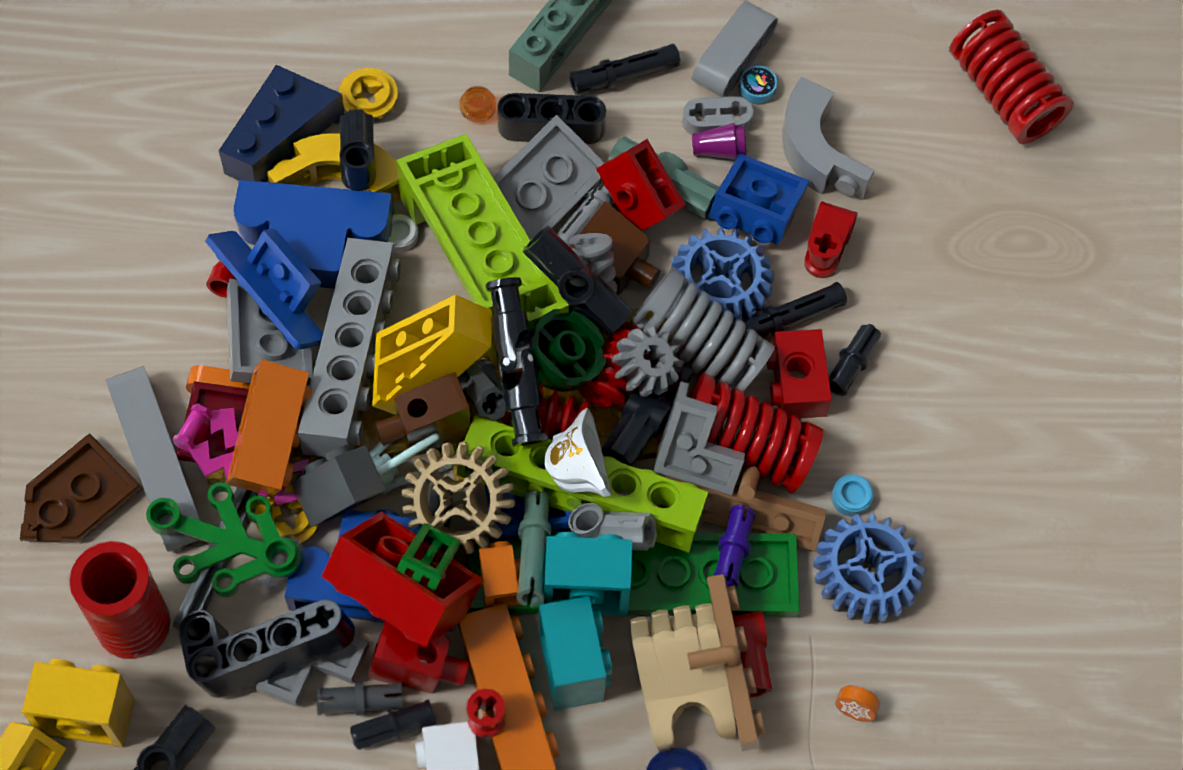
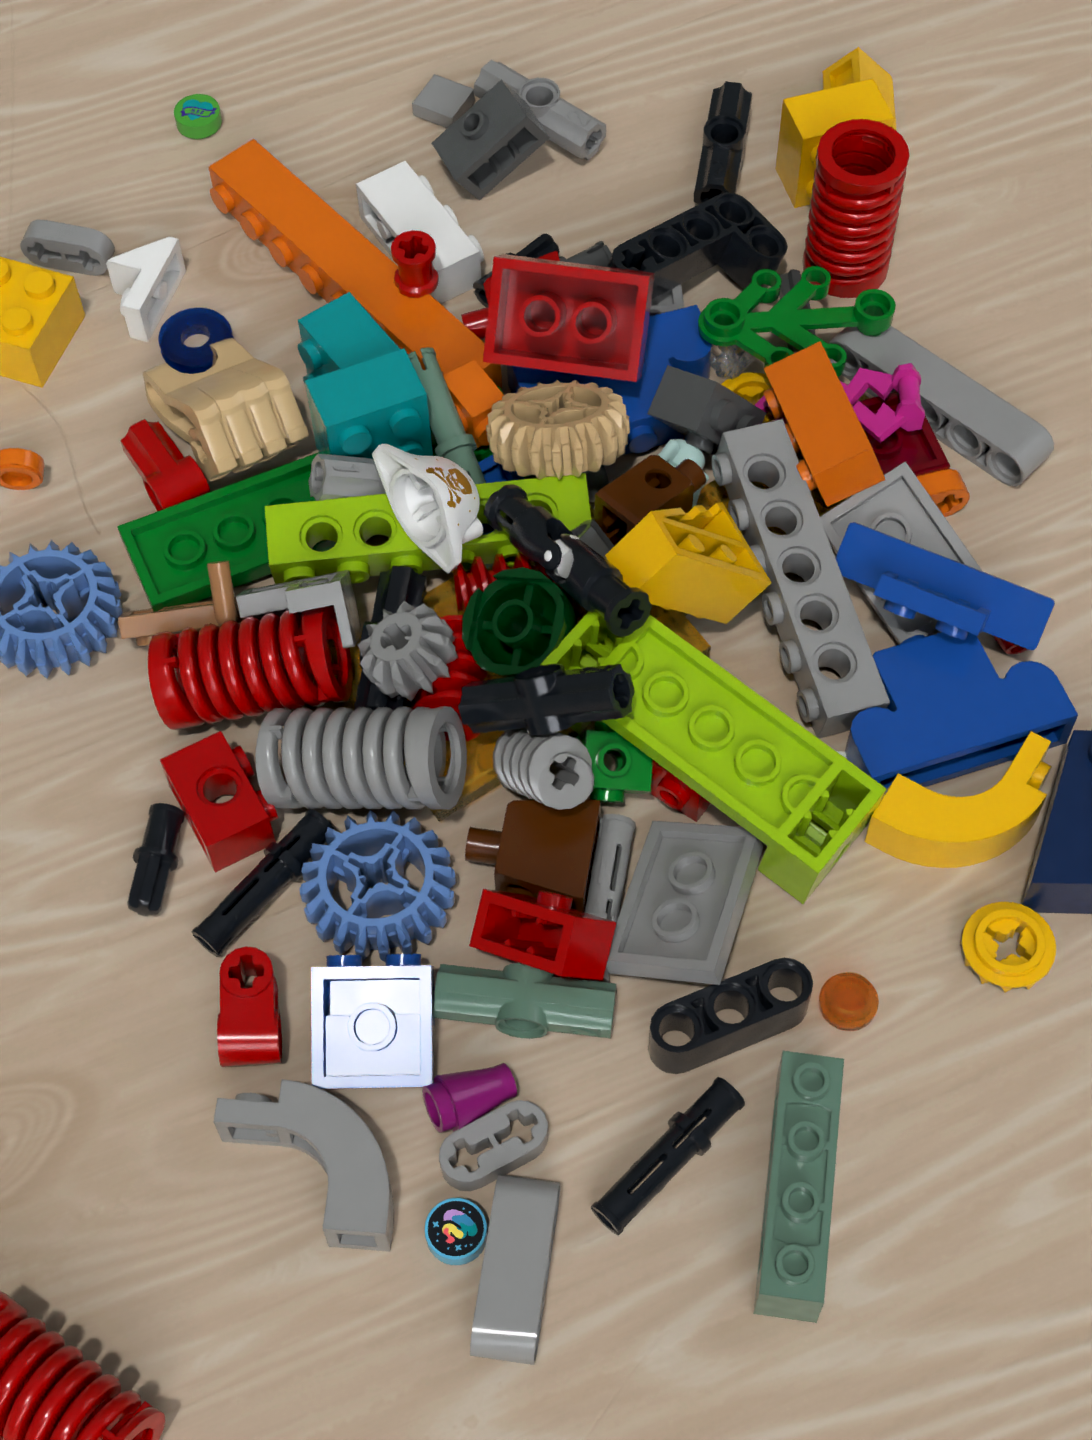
camera: 160 degrees right, 5 degrees down
reddish brown tile [20,433,143,542] -> none
black piece [339,109,376,191] -> none
green tile [396,523,461,590] -> none
medium nougat plate [687,574,765,751] -> none
dark purple pin [713,505,756,589] -> none
medium azure tile [831,474,873,517] -> none

